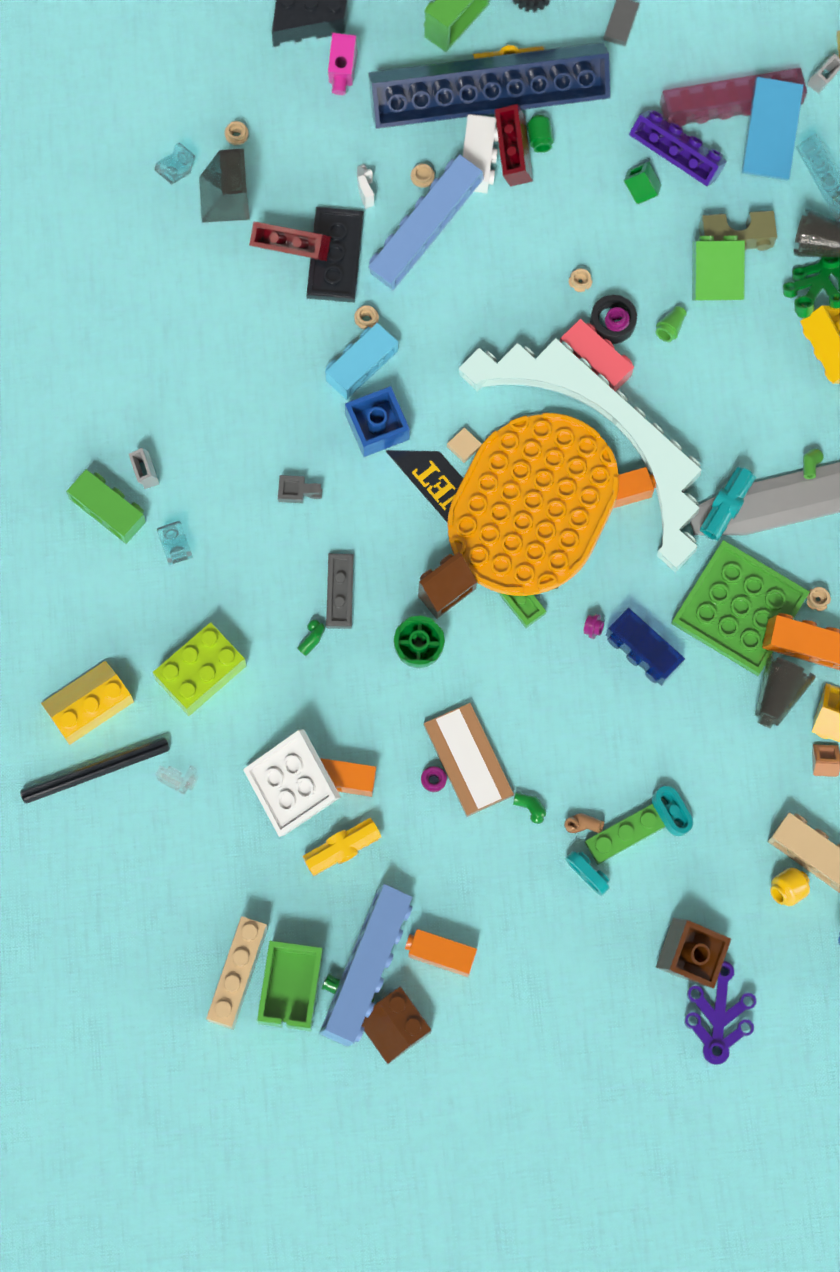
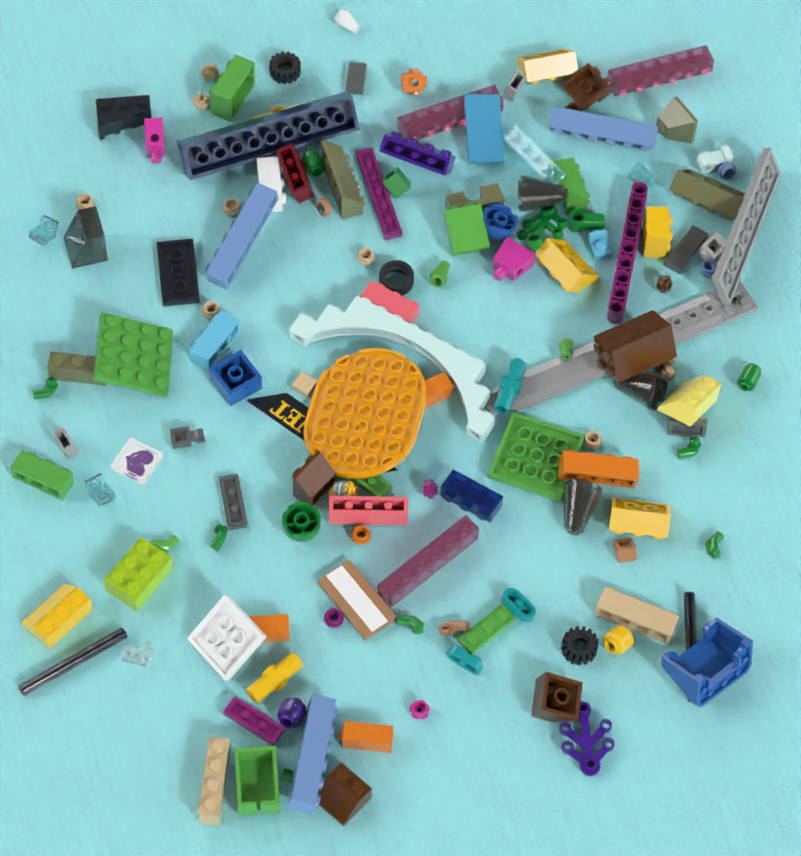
camera: 10 degrees left, 15 degrees down
dark red brick [249,221,331,261] -> none
white slope [357,164,374,209] -> none
magenta plate [605,307,630,331] -> none
none -> green arm [33,378,58,399]
none -> olive brick [47,351,106,386]
none -> bright green plate [93,312,173,398]
none -> clear tile [110,437,164,486]
none -> bright green arm [150,535,180,553]
none -> tan plate [193,93,210,110]
none -> magenta plate [223,696,285,746]
none -> dark purple head [277,698,307,728]
none -> nougat tile [316,198,332,217]
none -> olive slope [321,140,365,219]
none -> head [329,481,358,496]
none -> coral brick [329,496,408,526]
none -> orange plate [351,525,371,545]
none -> magenta tile [355,148,403,240]
none -> clear pink brick [377,515,479,608]
none -> orange brick [401,69,427,95]
none -> dark pink plate [409,700,430,719]
none -> blue cylinder [483,204,519,240]
none -> dark pink torso [493,237,536,281]
none -> black tyre [561,626,599,665]

